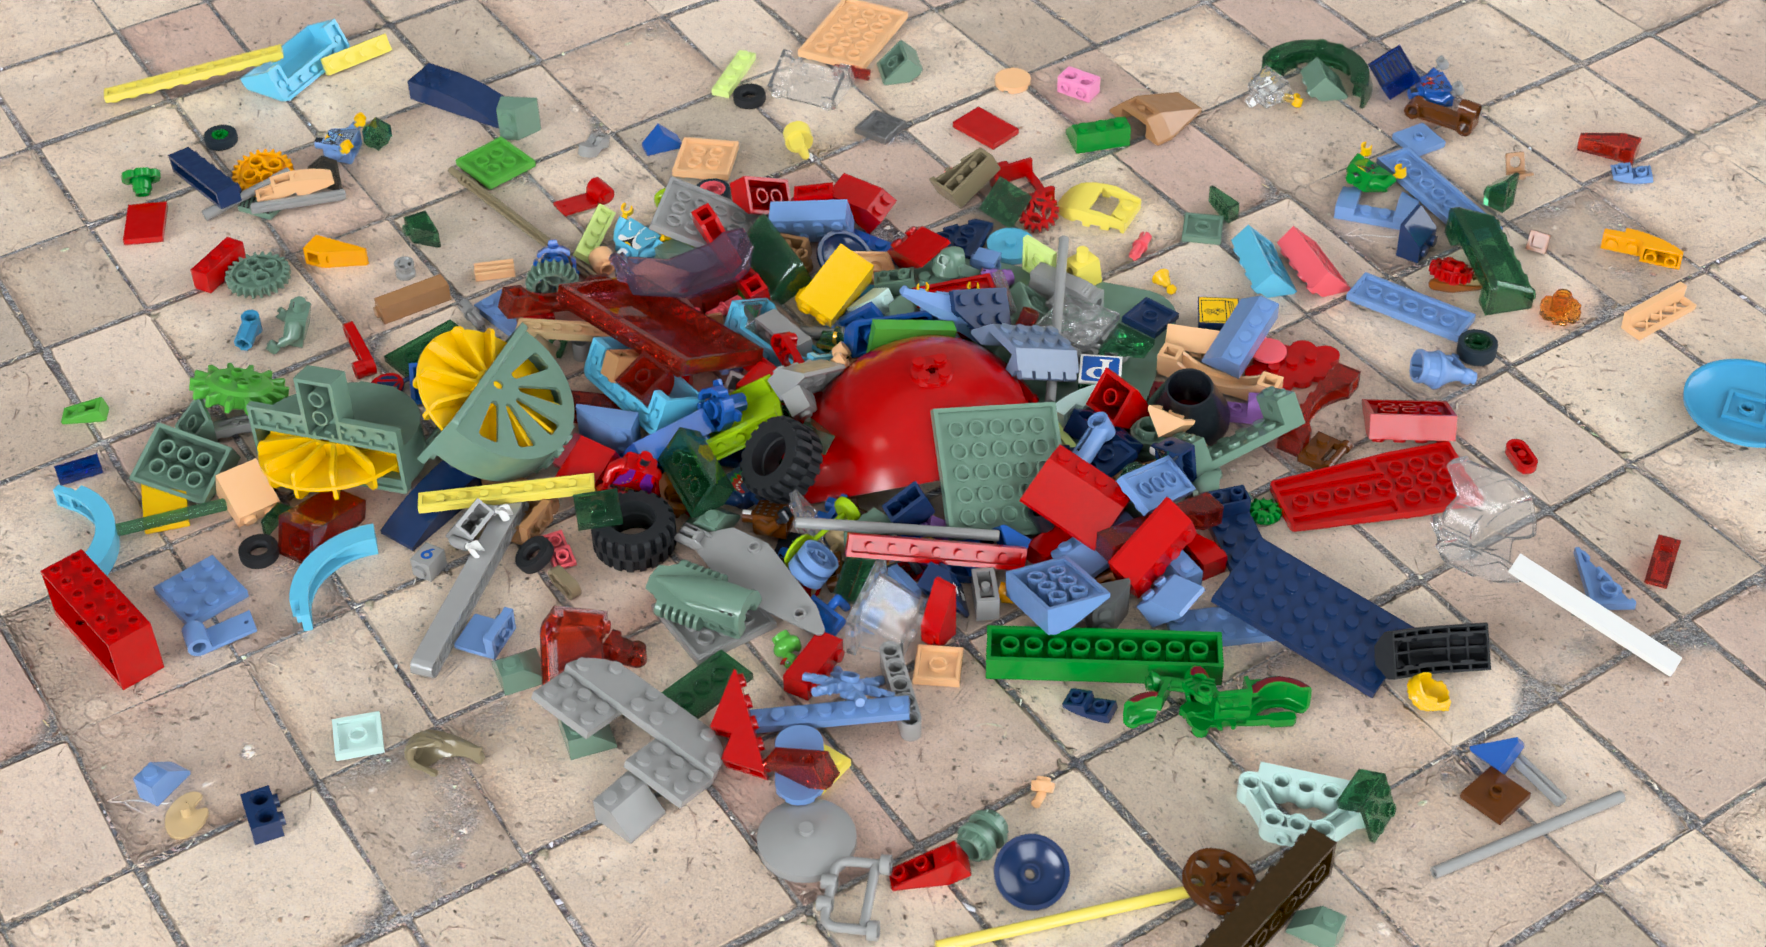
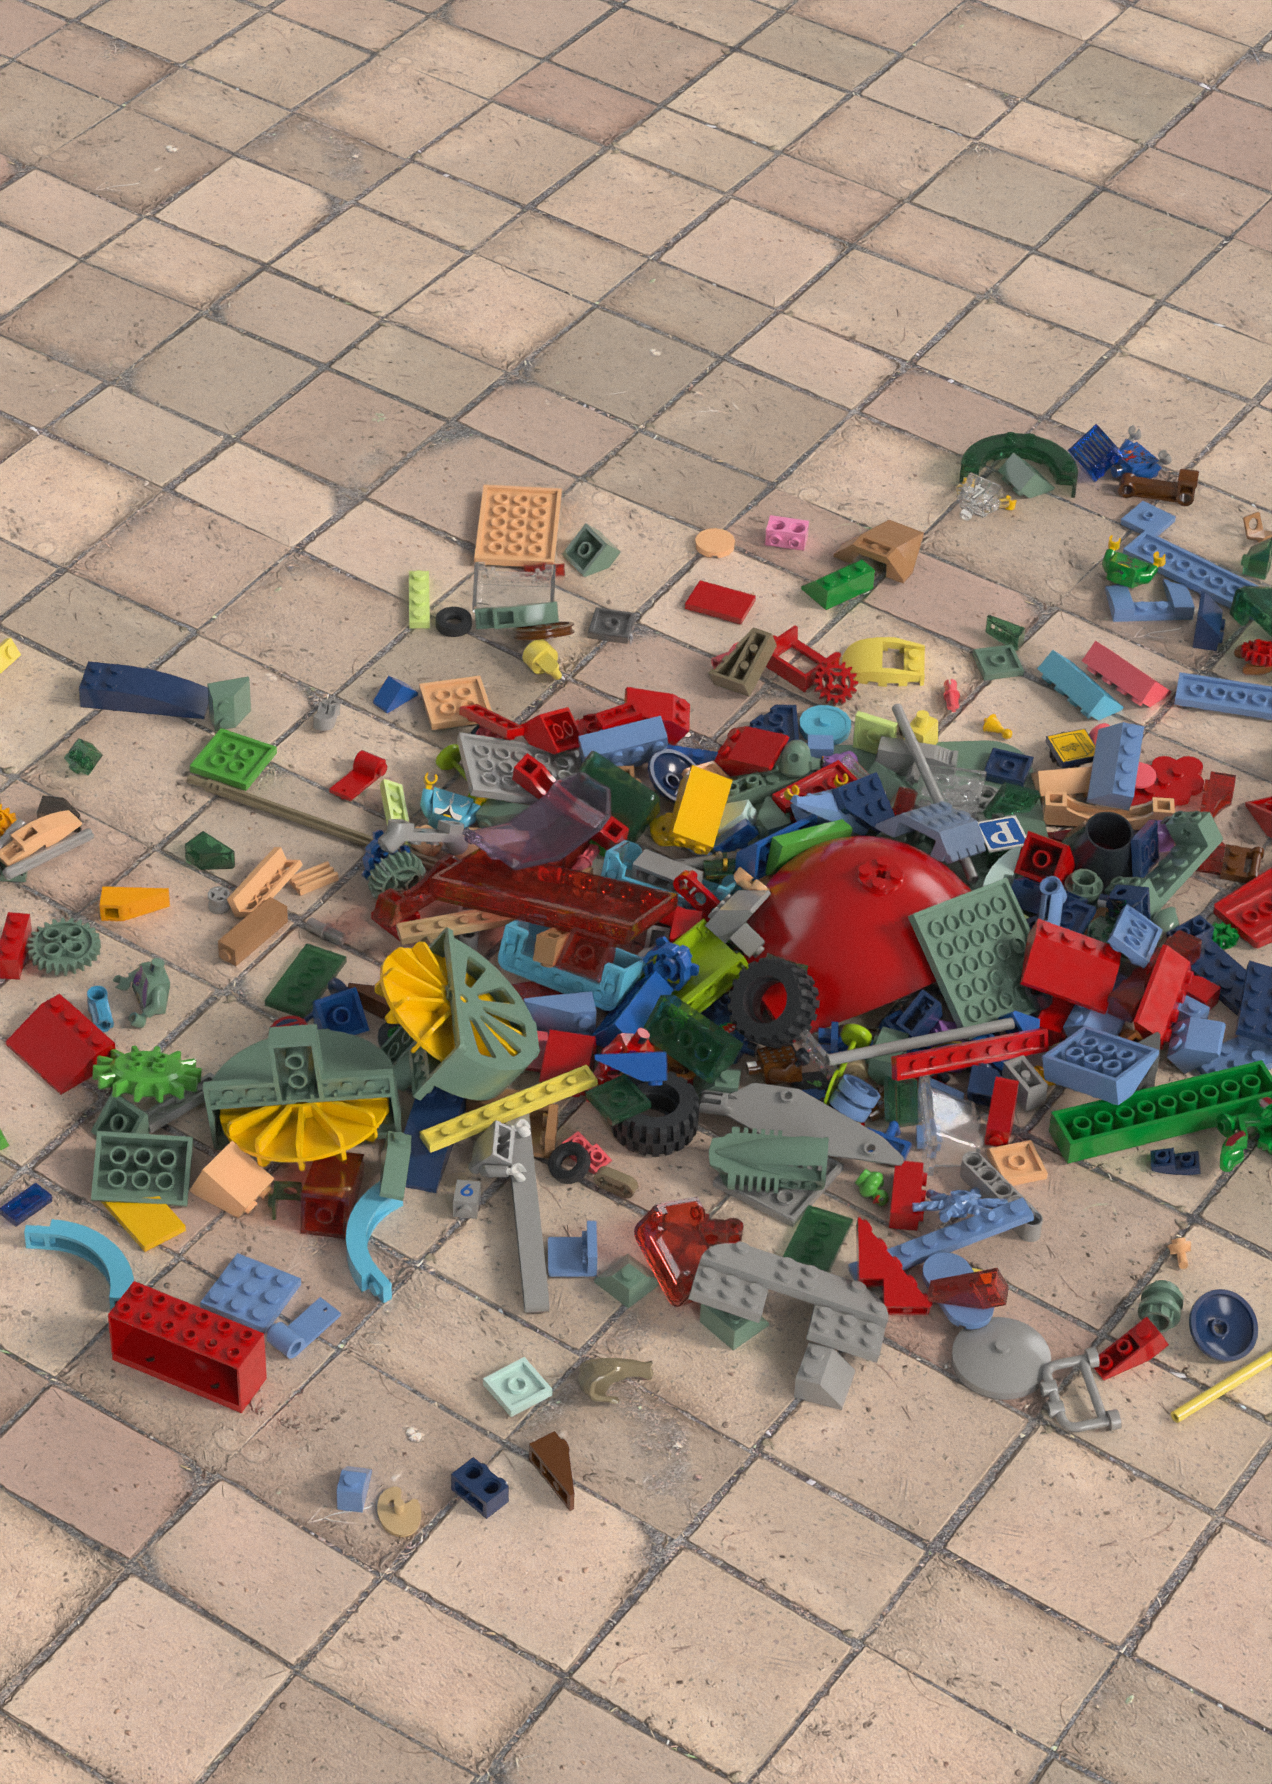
camera: 25 degrees left, 0 degrees up
clear green axle [116,498,227,536] -> none
black tyre [238,534,280,569] -> none
torso [315,112,367,164] -> none
red beam [342,321,378,380] -> none
medium blue wing [474,287,517,336] -> none
clear green bracket [979,176,1032,228] -> none
light nougat slope [1148,405,1195,437] -> none
none -> red slope [5,993,116,1095]
none -> light nougat fence [227,847,302,917]
none -> light grey plate [378,819,469,855]
none -> sand green slope [379,1131,411,1201]
none -> red plate [459,704,524,740]
none -> sand green slope [474,601,559,629]
none -> reddish brown wedge [513,621,575,640]
none -> reddish brown slope [529,1431,575,1511]
none -> blue slope [595,1051,667,1086]
none -> dark blue tile [1131,819,1160,878]

